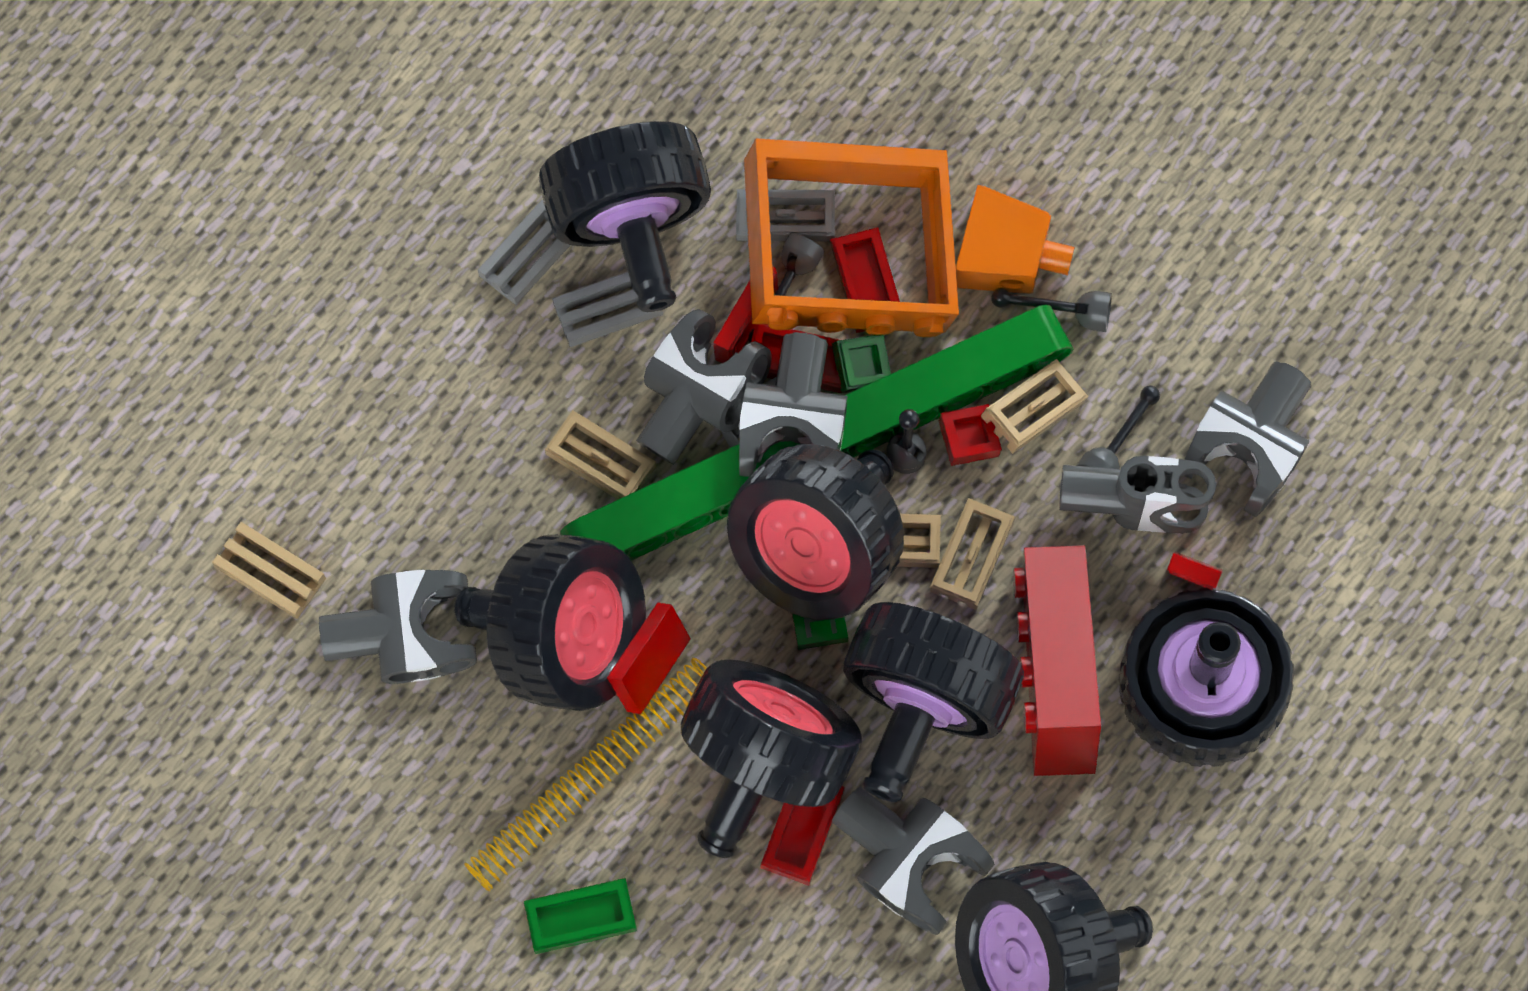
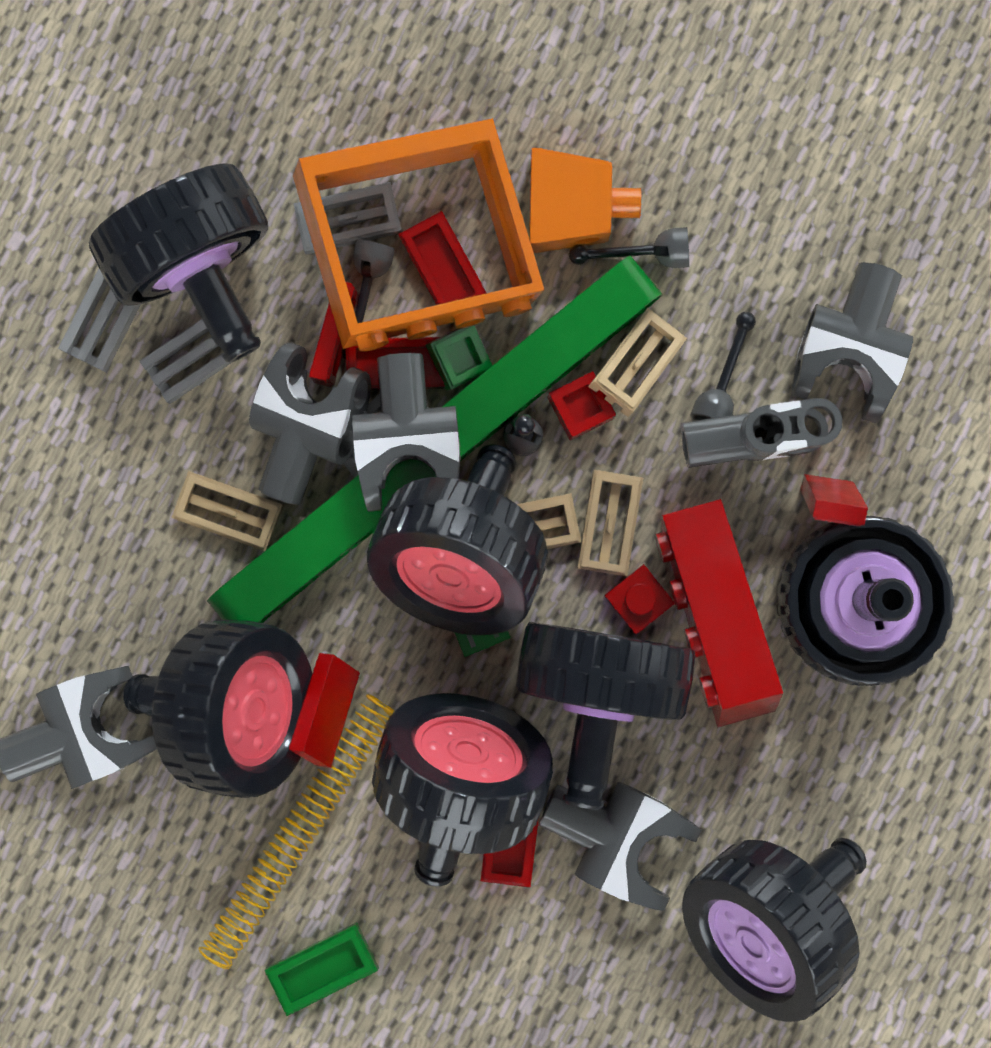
camera: 10 degrees left, 15 degrees up
none -> red plate [604,564,675,635]

